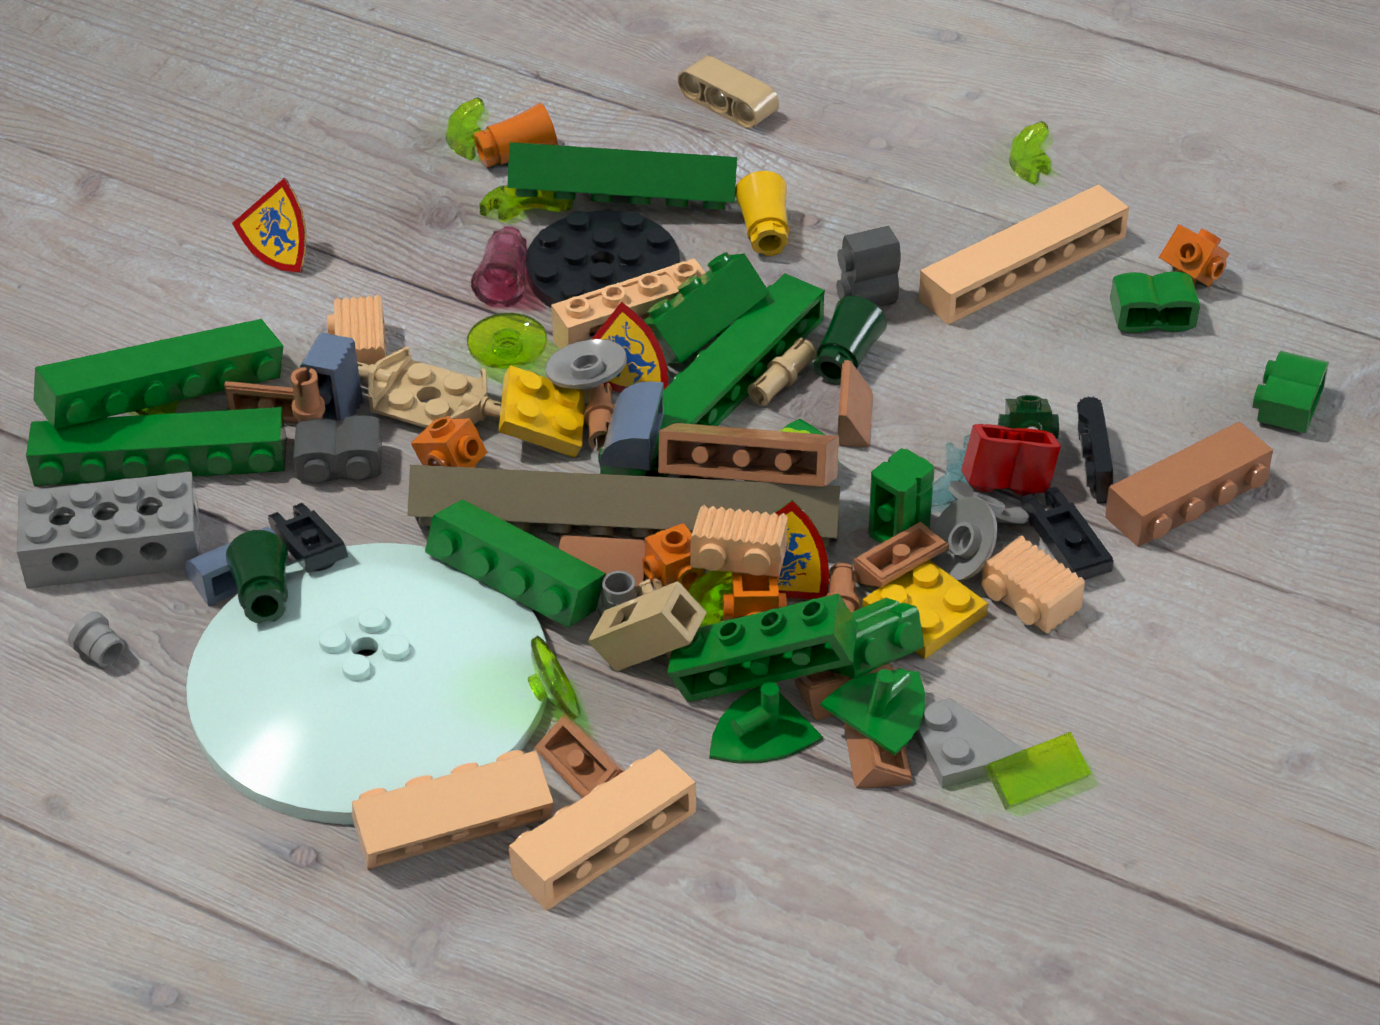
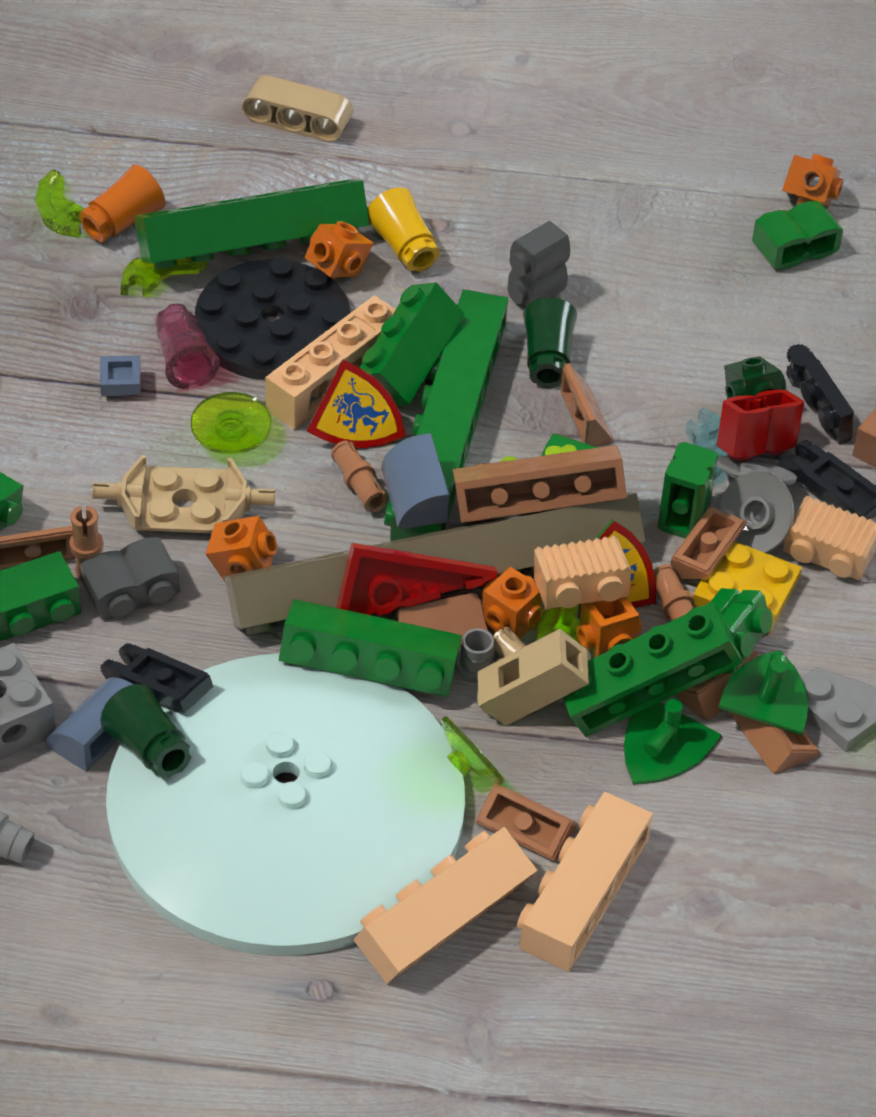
camera: 25 degrees left, 5 degrees up
sand blue brick [300,333,363,421] -> none
light nougat brick [327,294,386,365] -> none
yellow plate [498,365,586,458] -> none
light grey dish [545,339,627,389] -> none
tan pin [747,338,817,406] -> none
light nougat brick [919,184,1129,325] -> none
clear neon green piece [1009,121,1052,185] -> none
none -> sand blue plate [100,355,141,396]
none -> orange brick [304,221,374,280]
none -> red wing [336,543,498,616]

